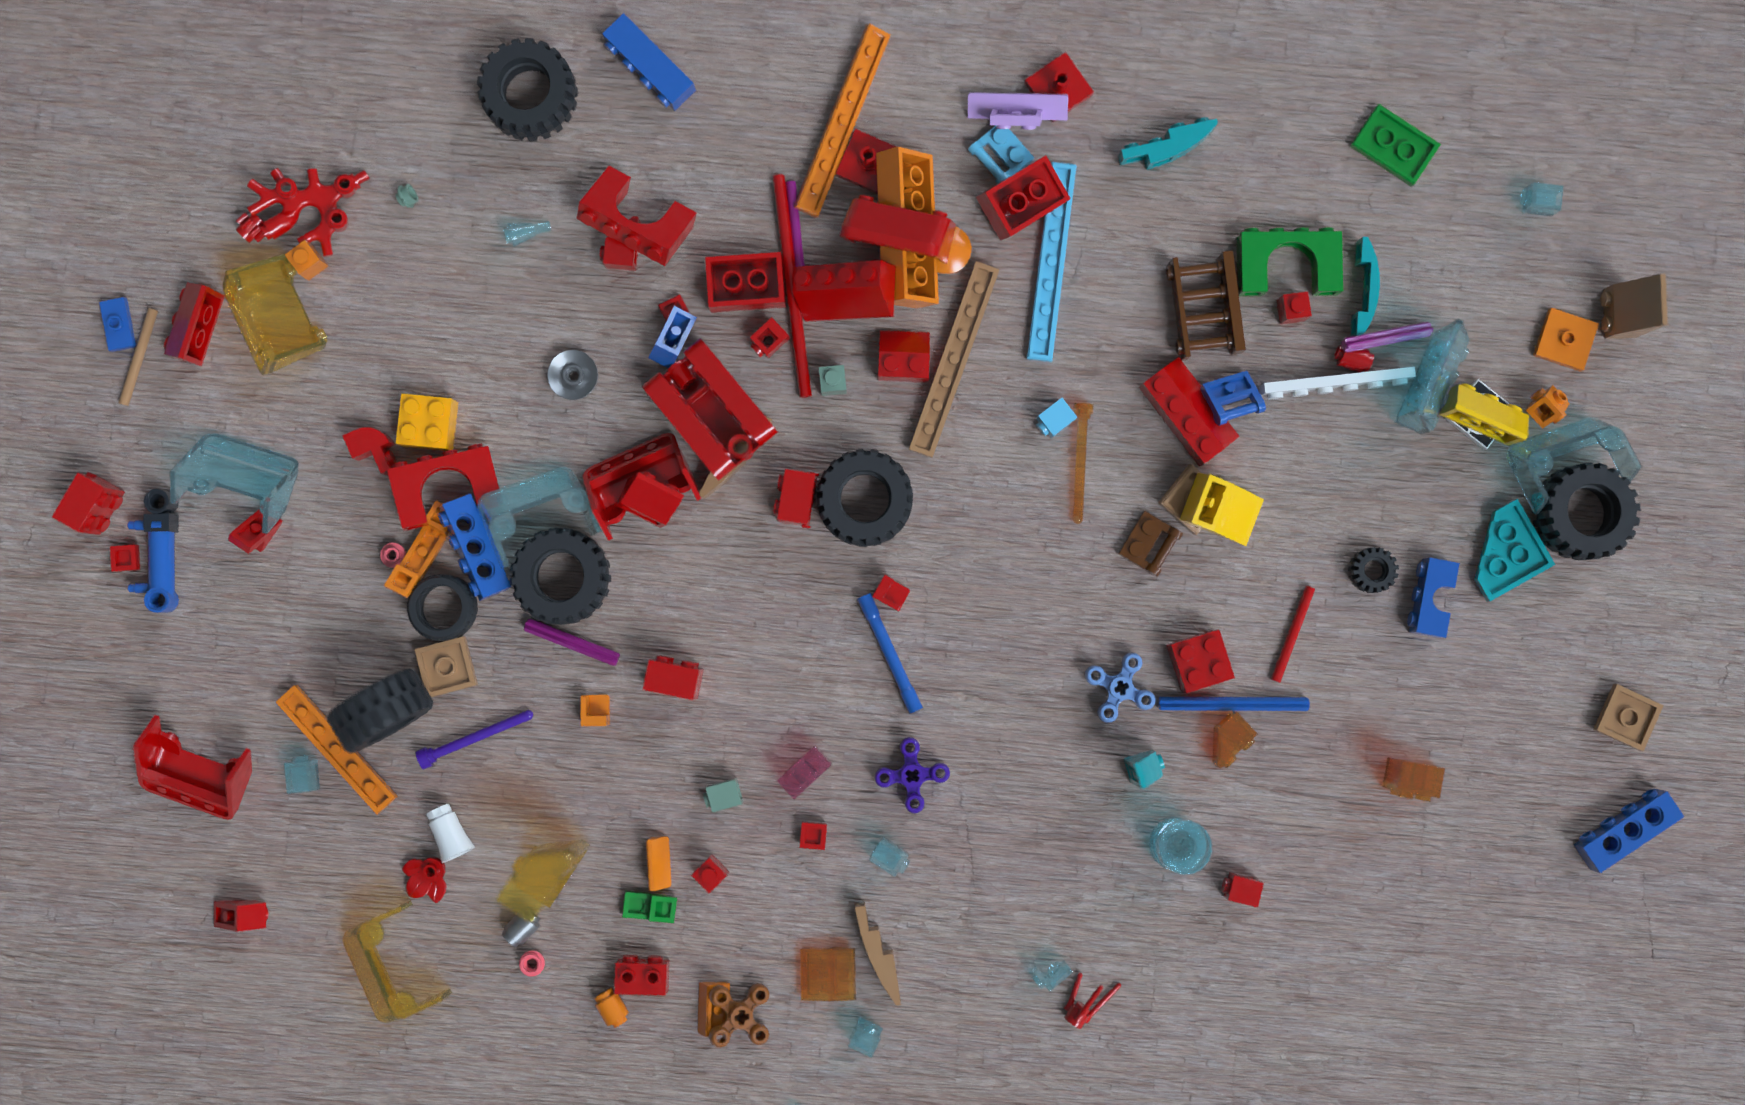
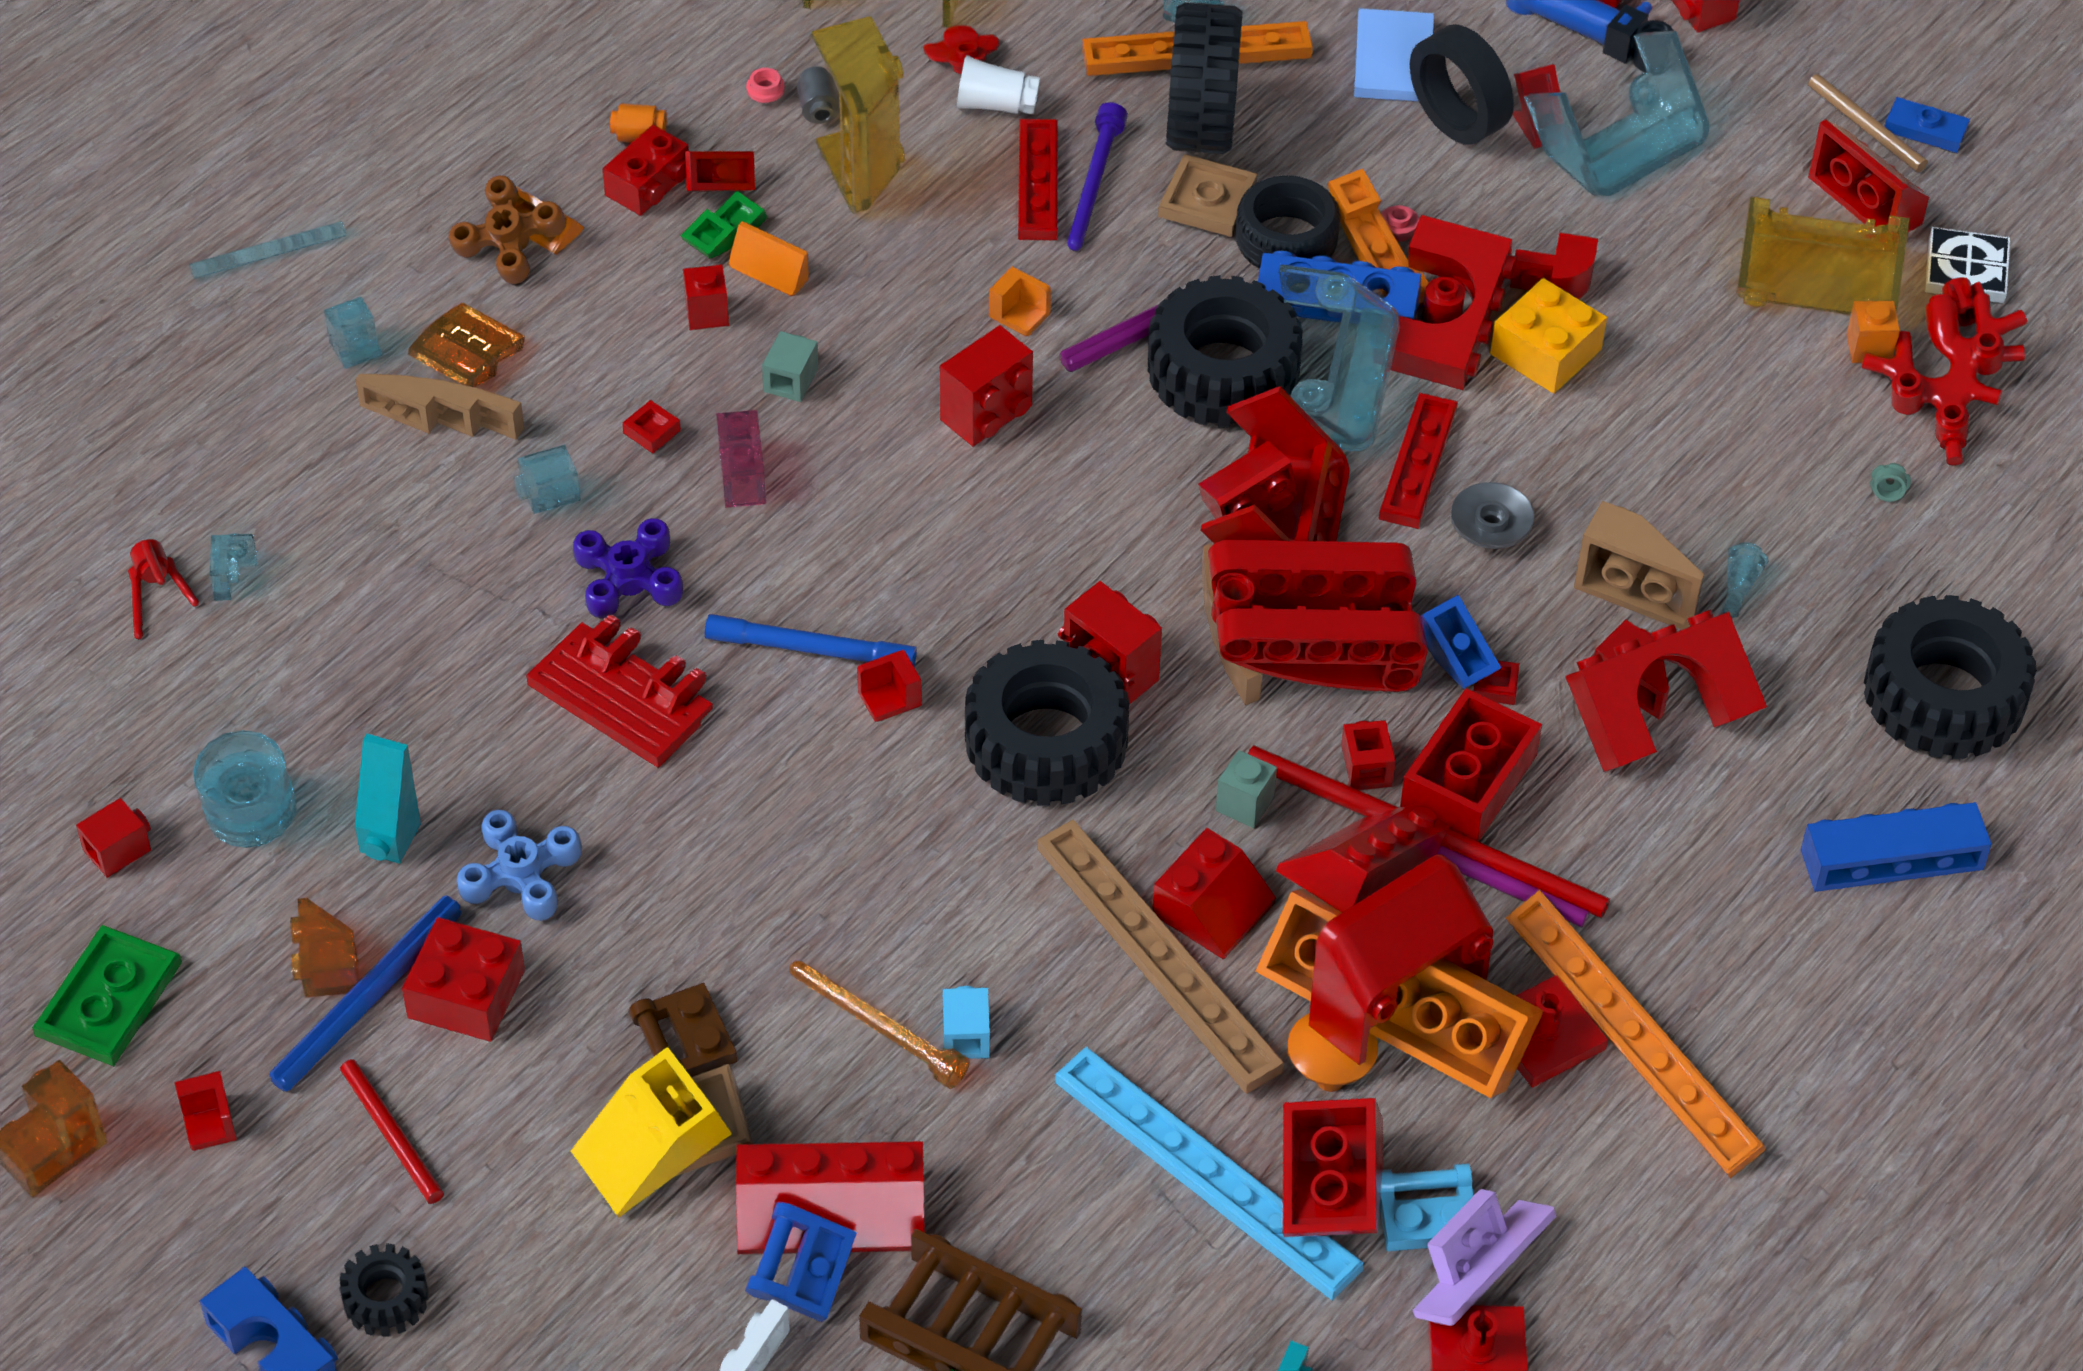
camera: 125 degrees right, 35 degrees down
none -> green tile [32,925,182,1067]
none -> red panel [175,1071,237,1151]
none -> red hinge [526,615,713,768]
none -> red slope [685,151,755,192]
none -> red tile [1018,119,1058,241]
none -> light blue tile [1354,8,1434,101]
none -> red tile [1379,392,1458,529]
none -> black tyre [1410,24,1514,145]
none -> red brick [1422,277,1465,323]
none -> medium nougat slope [1574,501,1705,630]
none -> tile [1925,227,2010,304]

